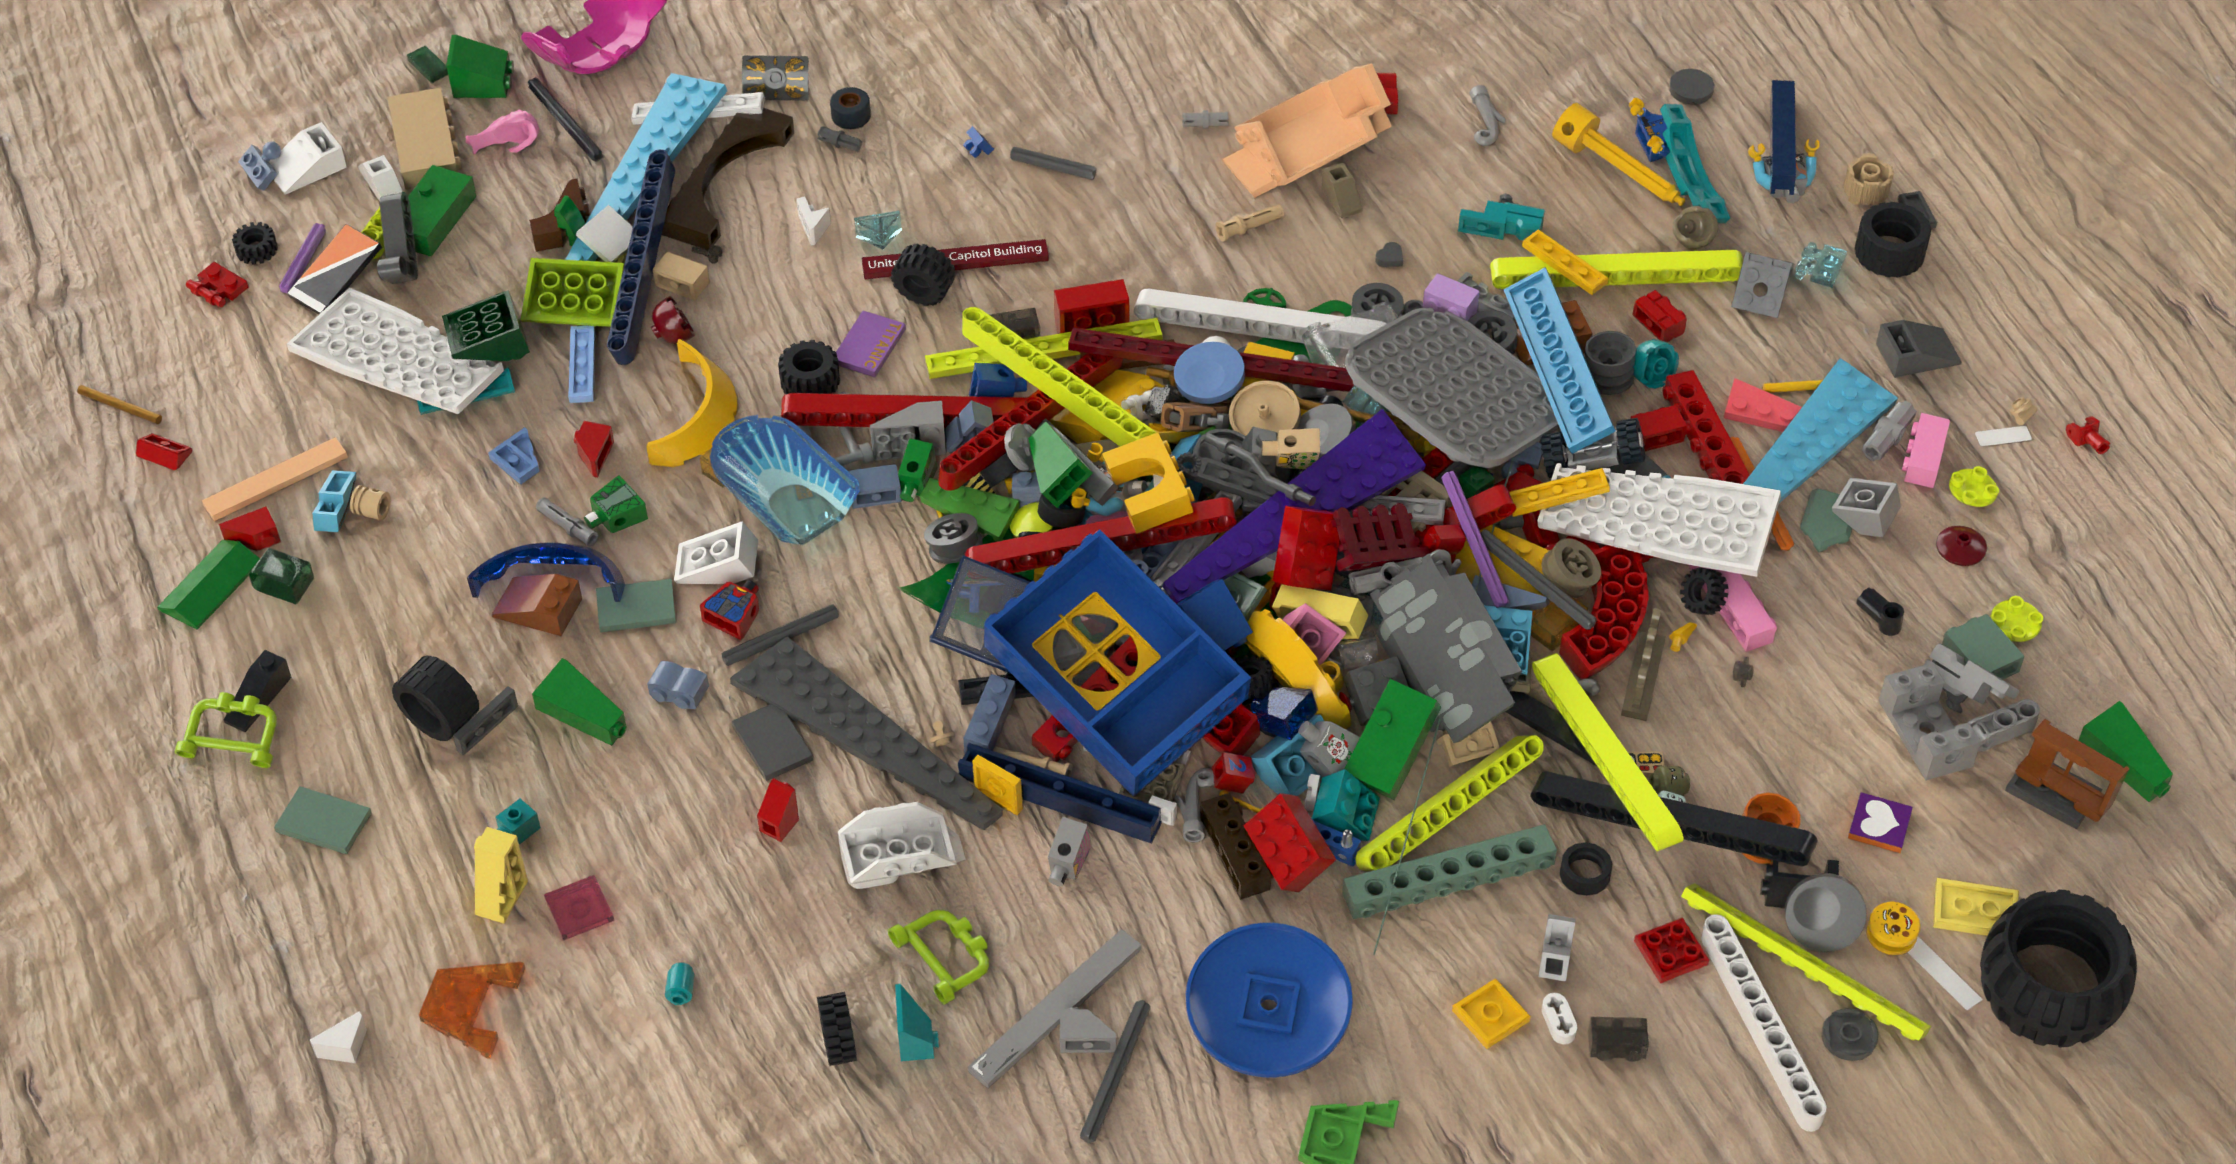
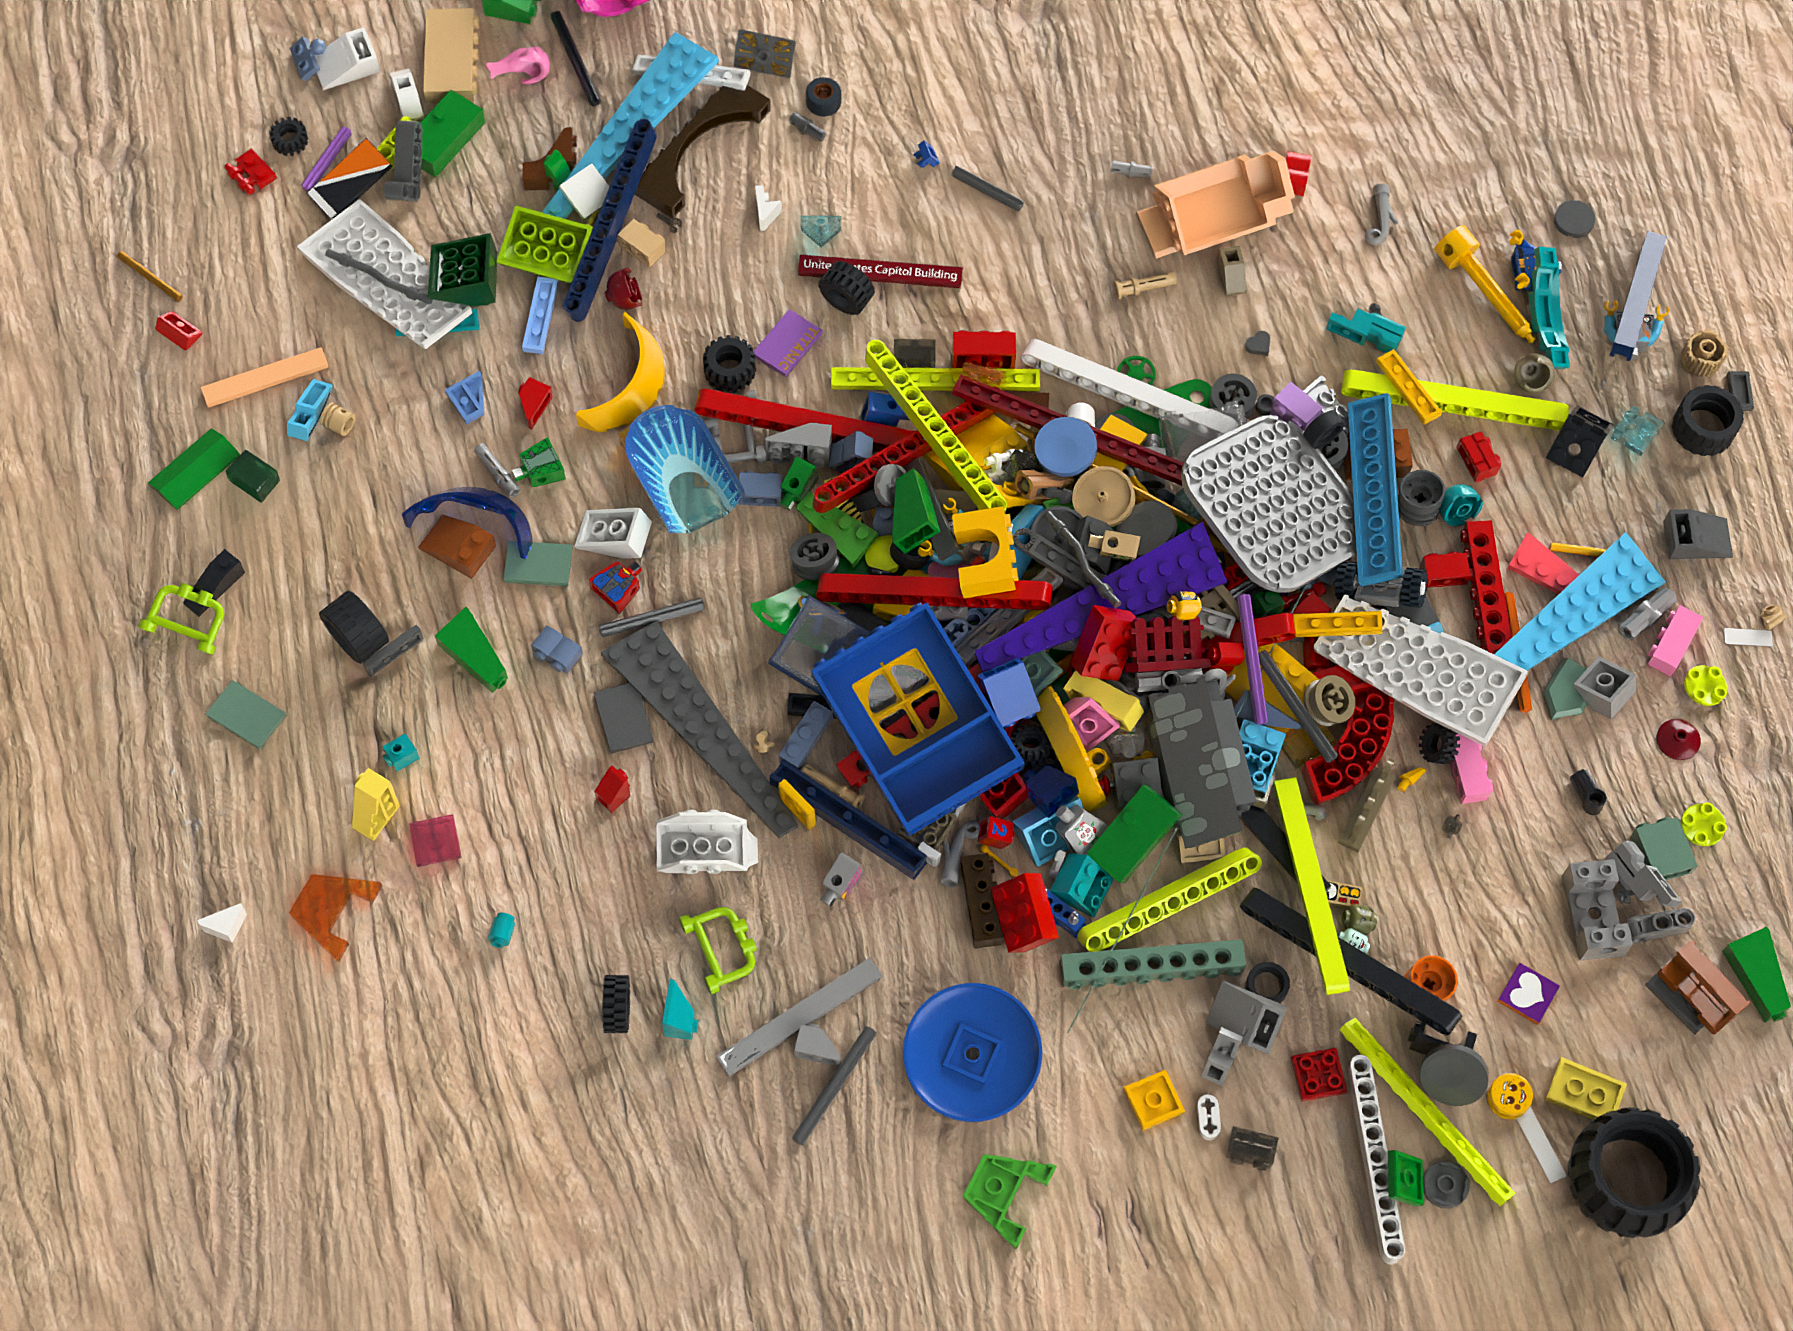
camera: 10 degrees right, 15 degrees up
red slope [219,506,281,551] -> none
none -> dark grey bar [325,249,433,305]
none -> clear orange plate [962,362,1007,386]
none -> yellow head [1167,591,1201,620]
none -> light grey slope [1206,981,1287,1054]
none -> black tyre [1303,410,1345,449]
none -> green tile [1387,1150,1424,1207]

